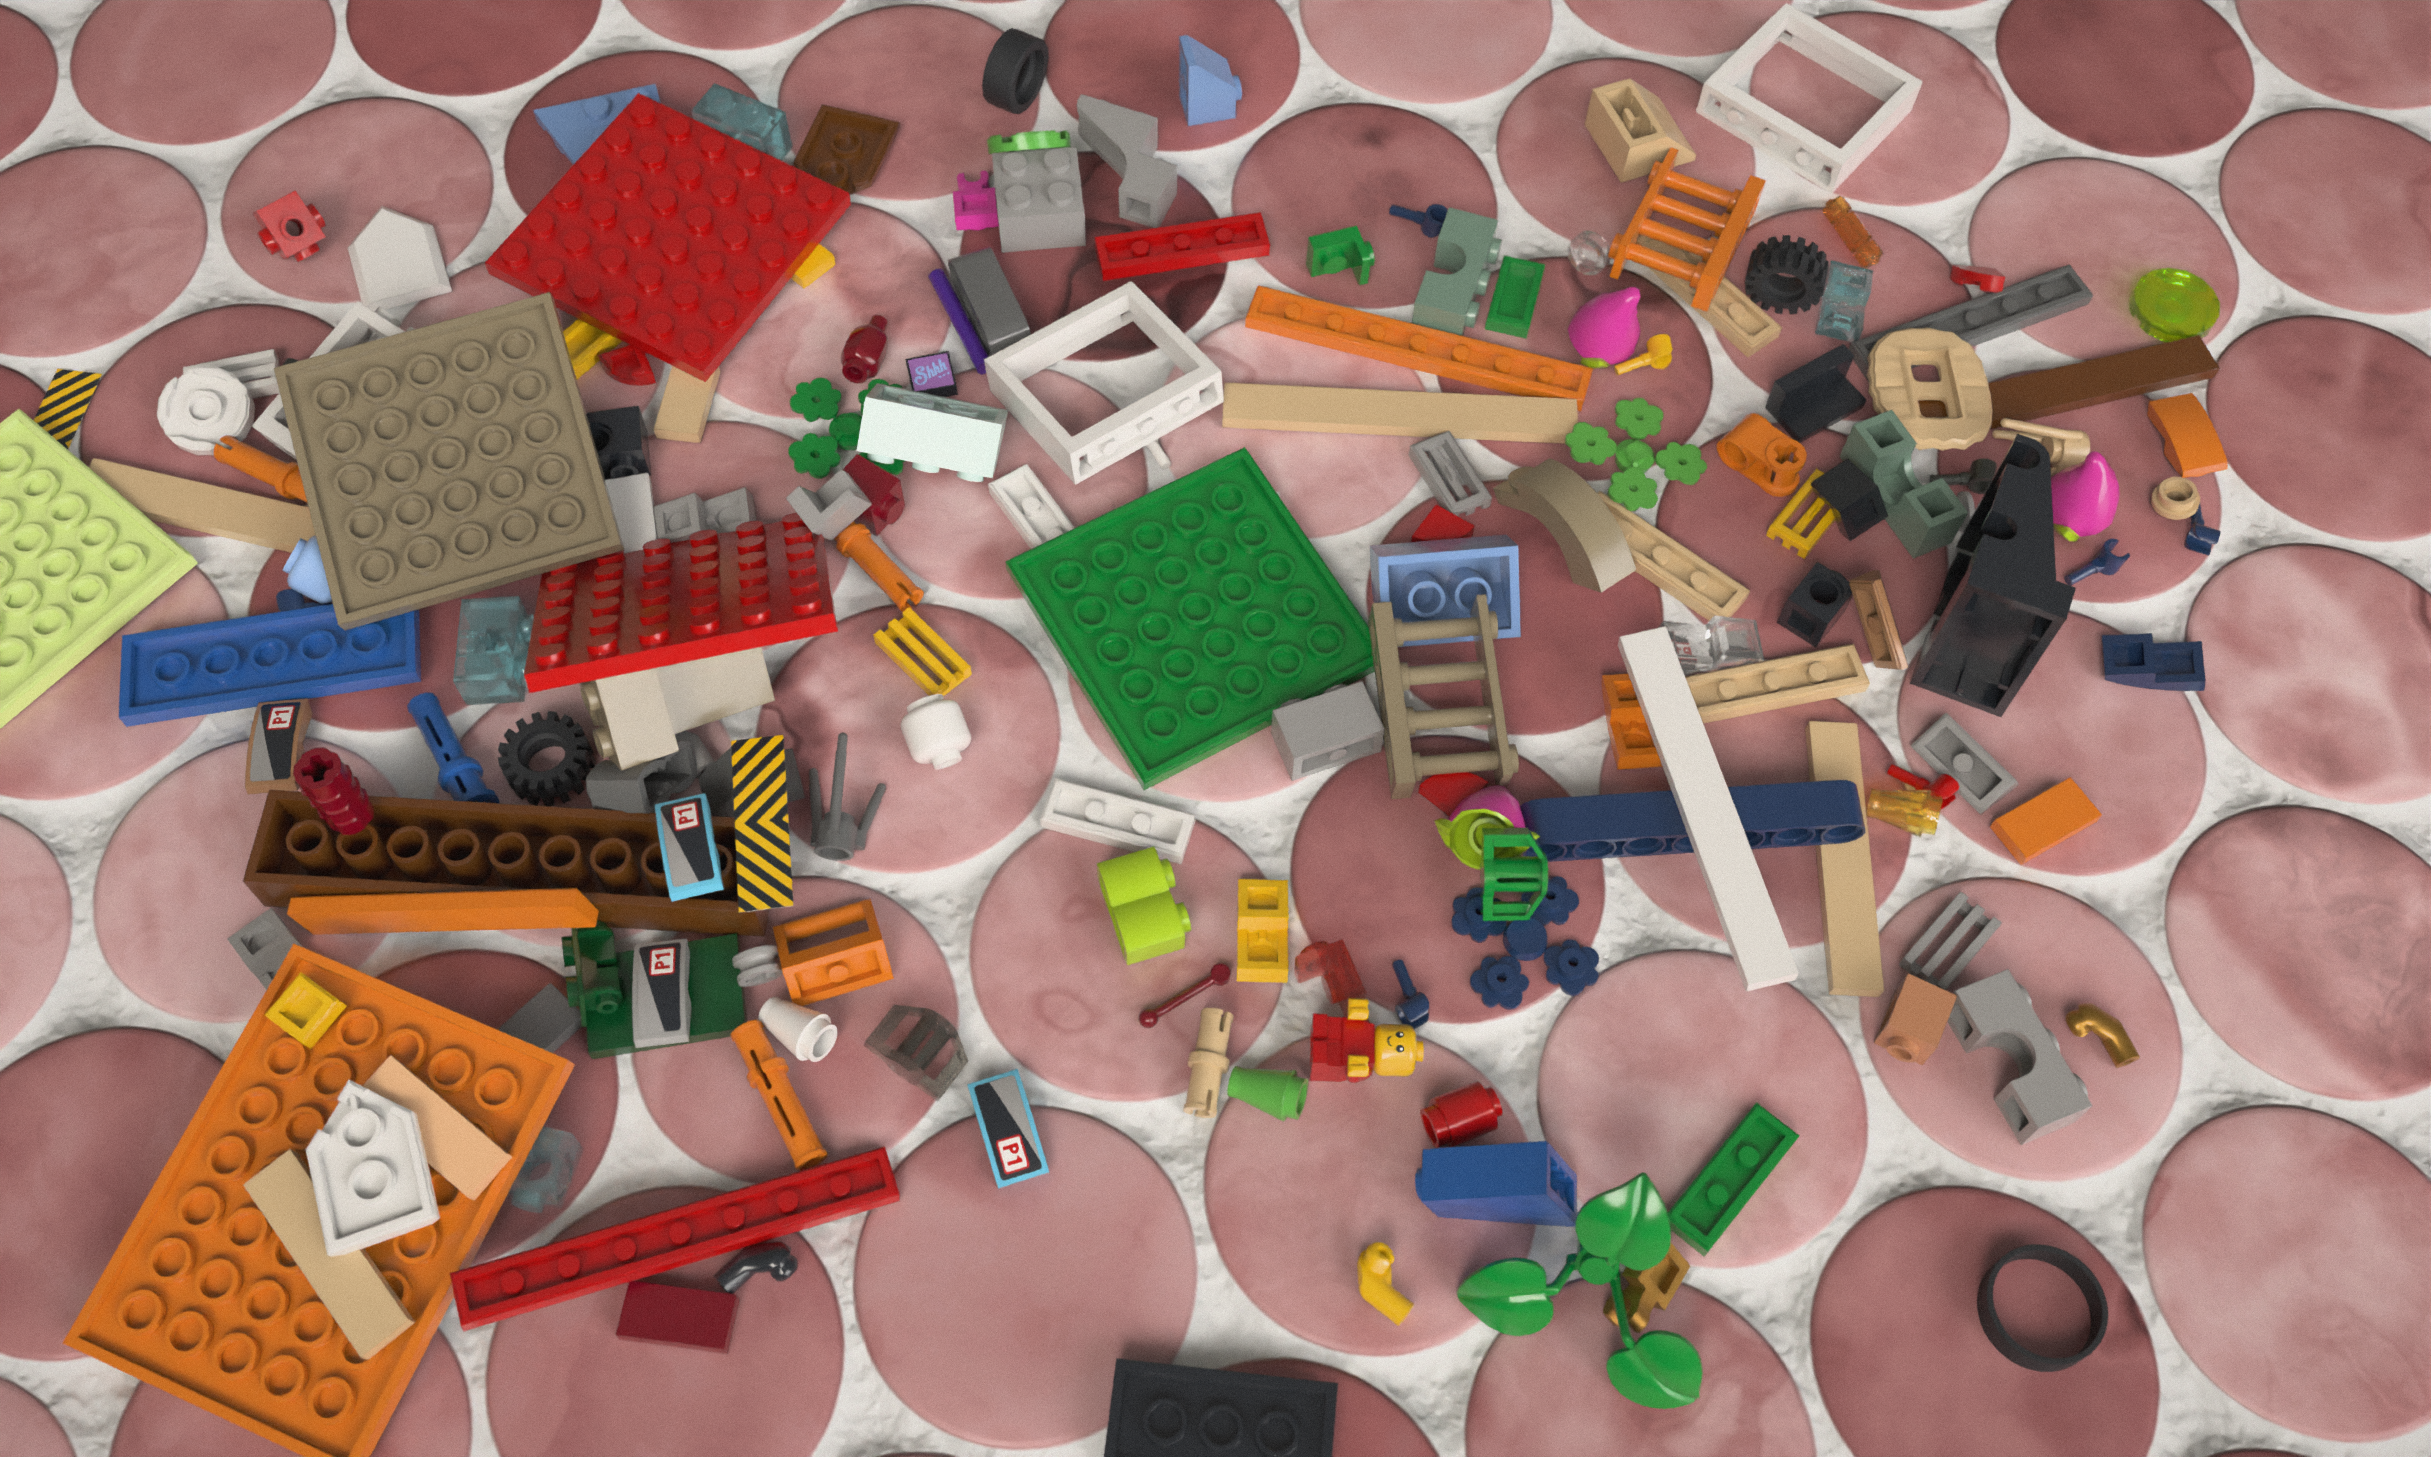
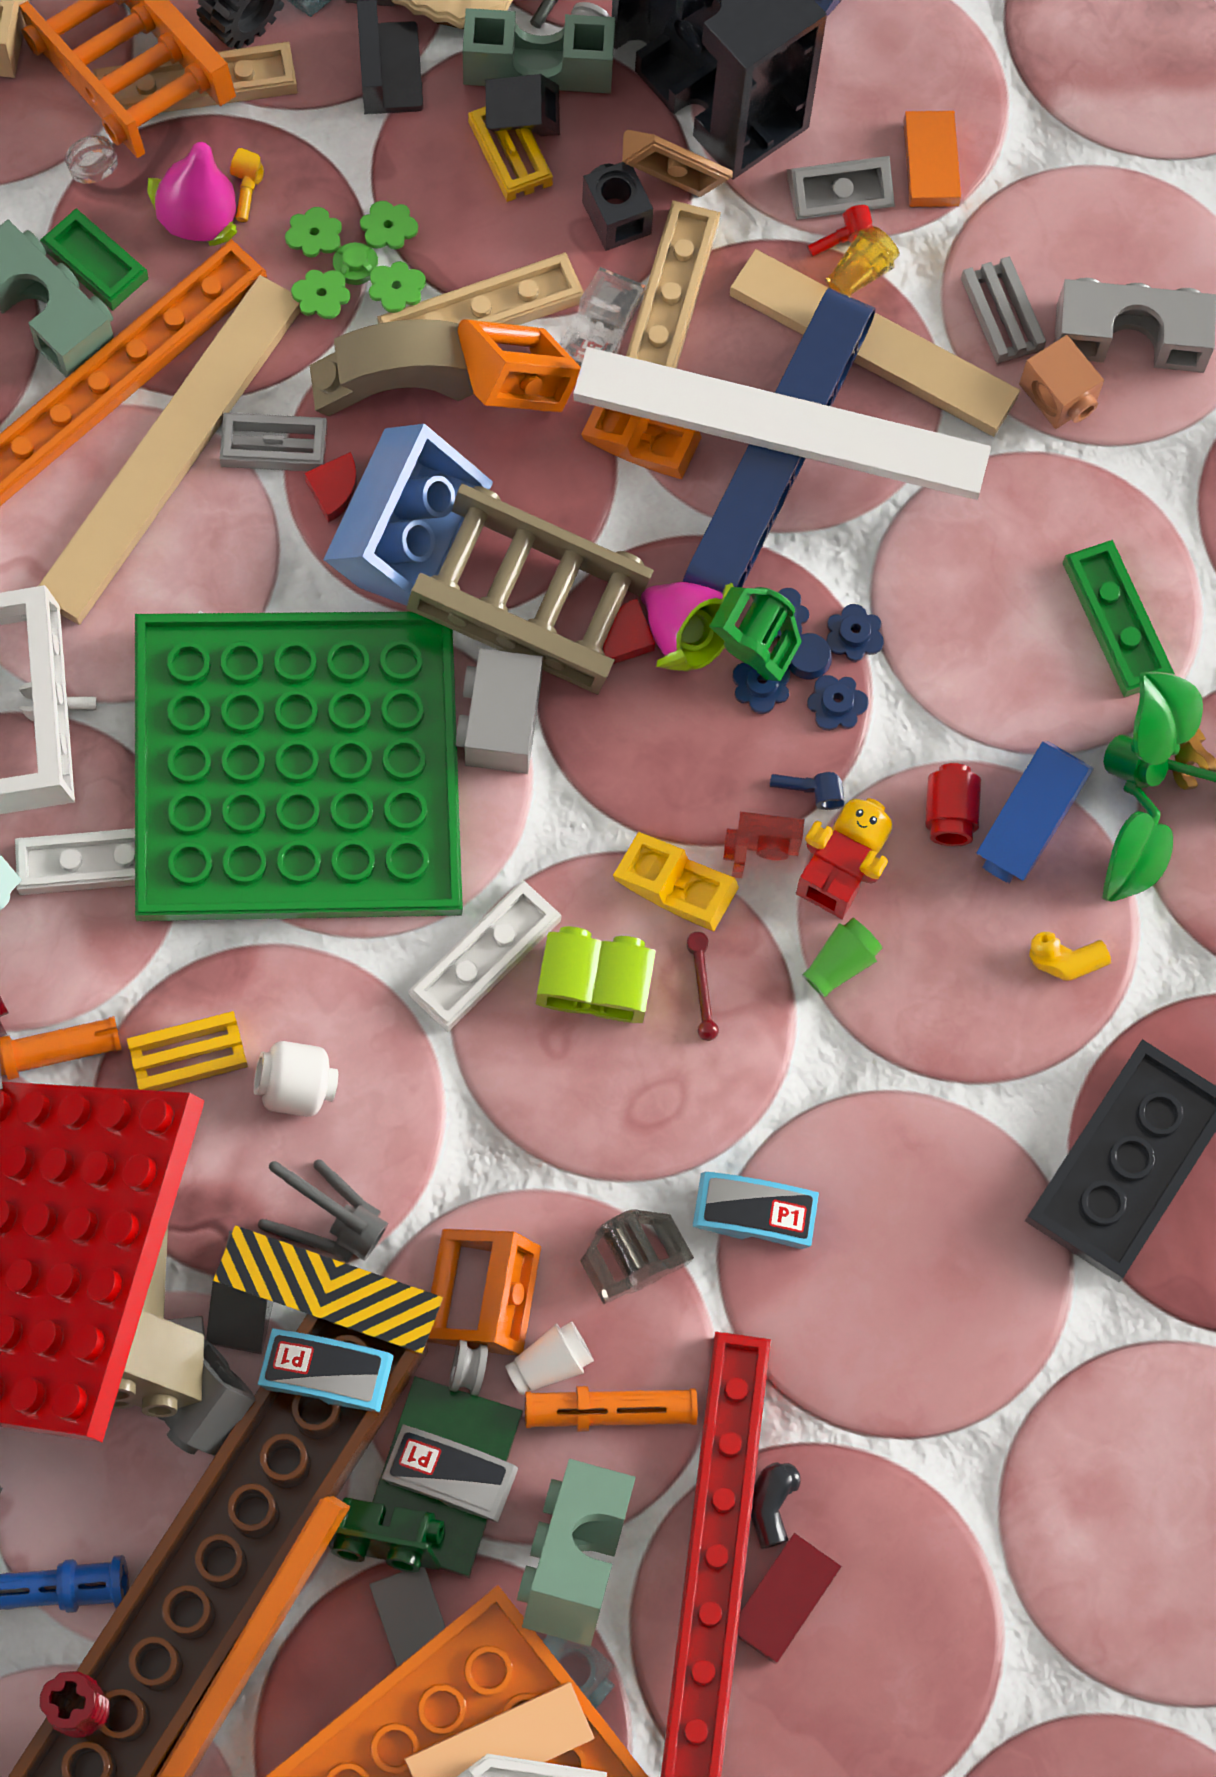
camera: 65 degrees left, 10 degrees up
black tyre [497,711,596,806] -> none
tan pin [1183,1008,1234,1118] -> none
orange piece [1717,413,1807,497] -> none
pearl gold arm [2065,1003,2140,1068] -> none
none -> orange tile [457,319,581,412]
none -> sand green arch [517,1459,636,1647]

